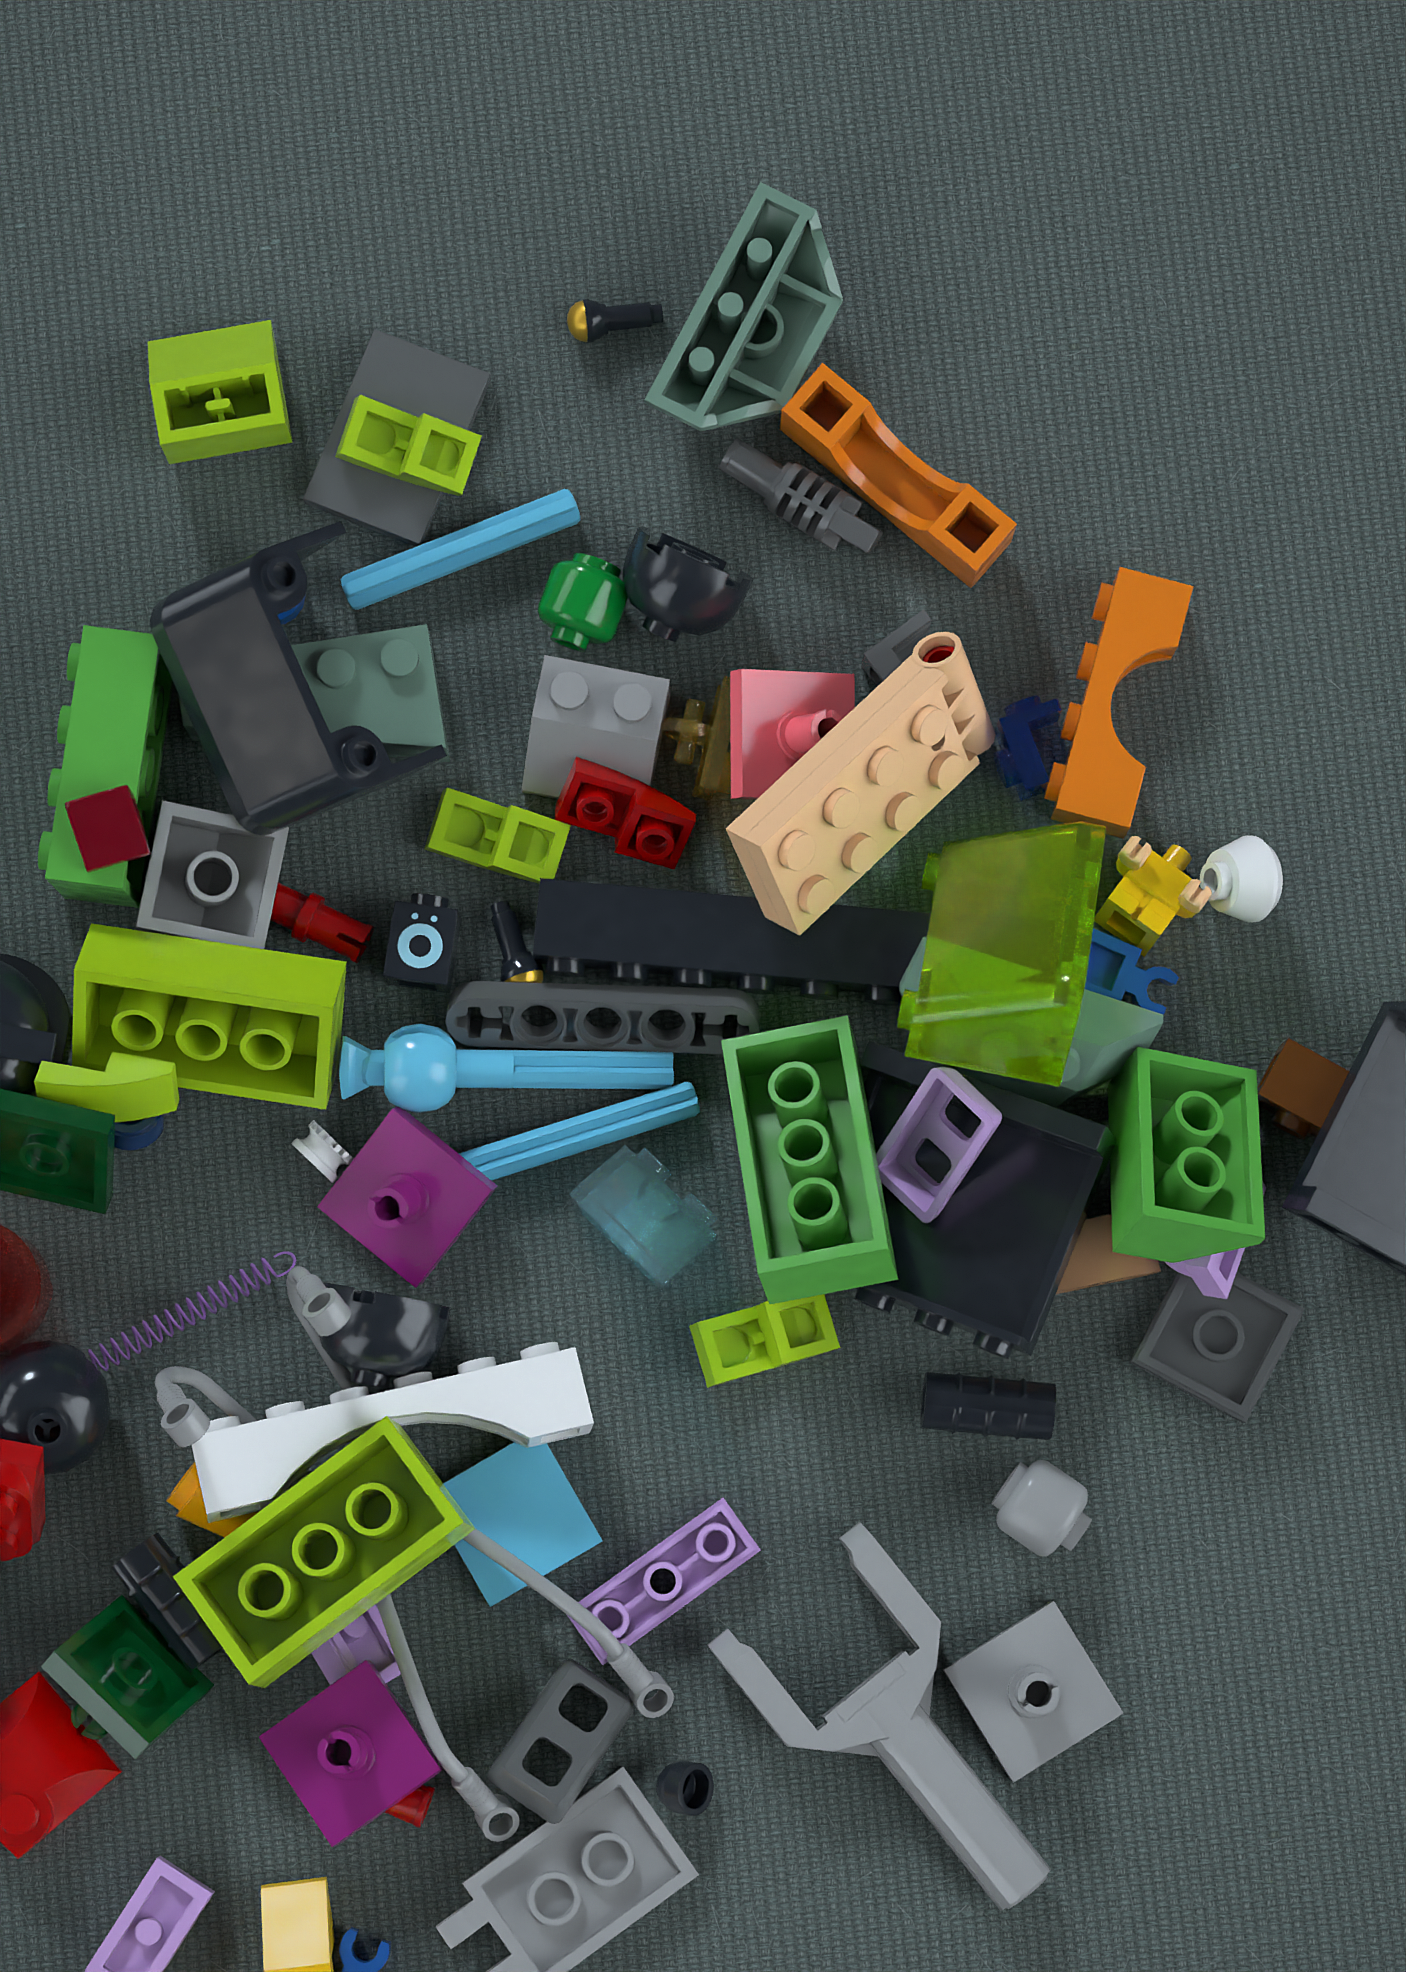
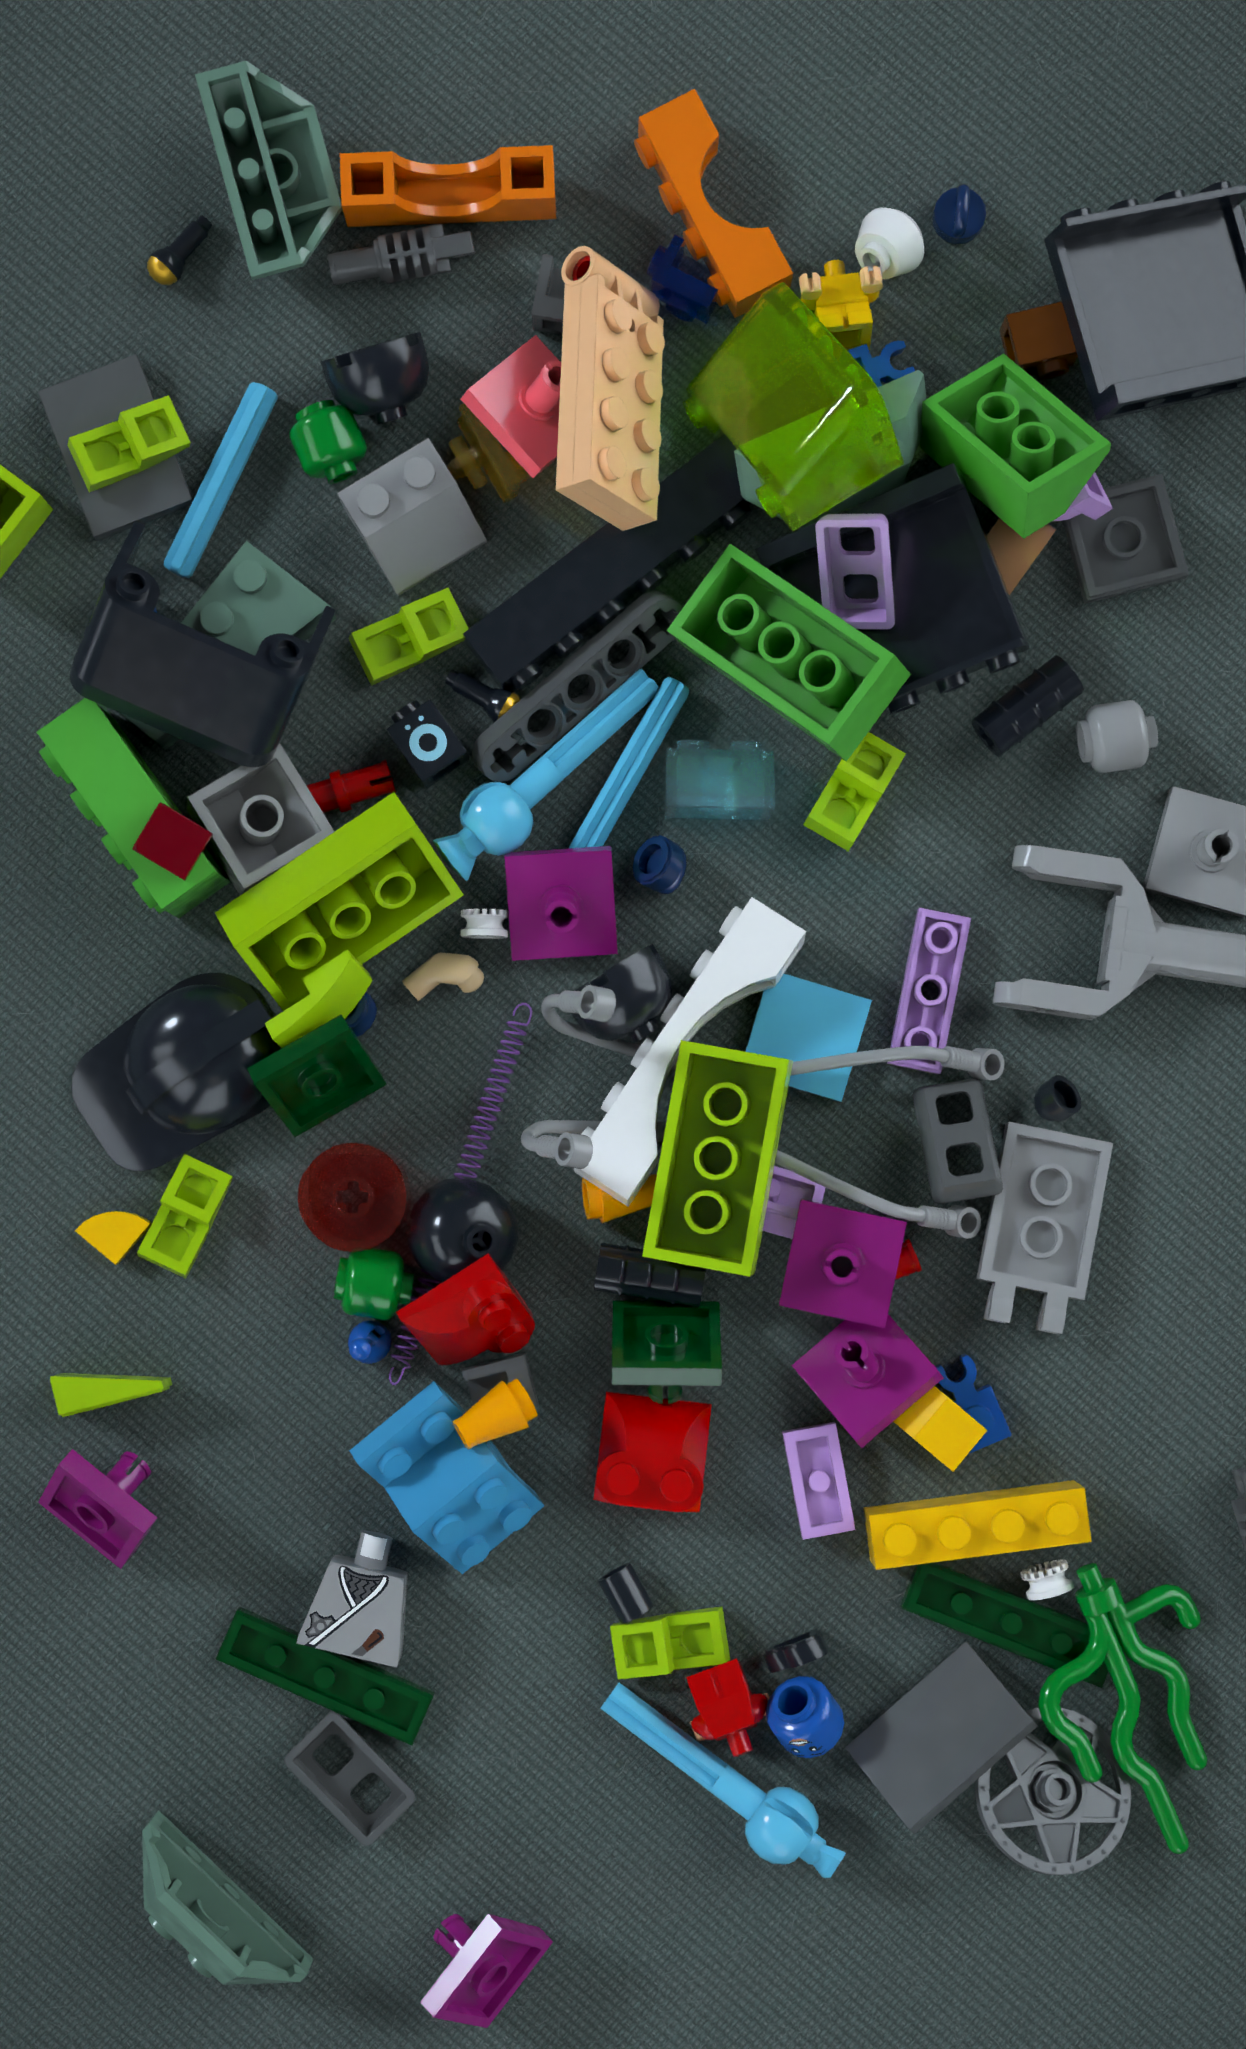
camera: 45 degrees left, 5 degrees up
red slope [555,757,696,869] -> none
none -> tan arm [402,952,484,1002]
none -> dark blue tile [633,835,687,895]
none -> magenta tile [791,1314,943,1448]
none -> dark blue tile [932,184,986,244]

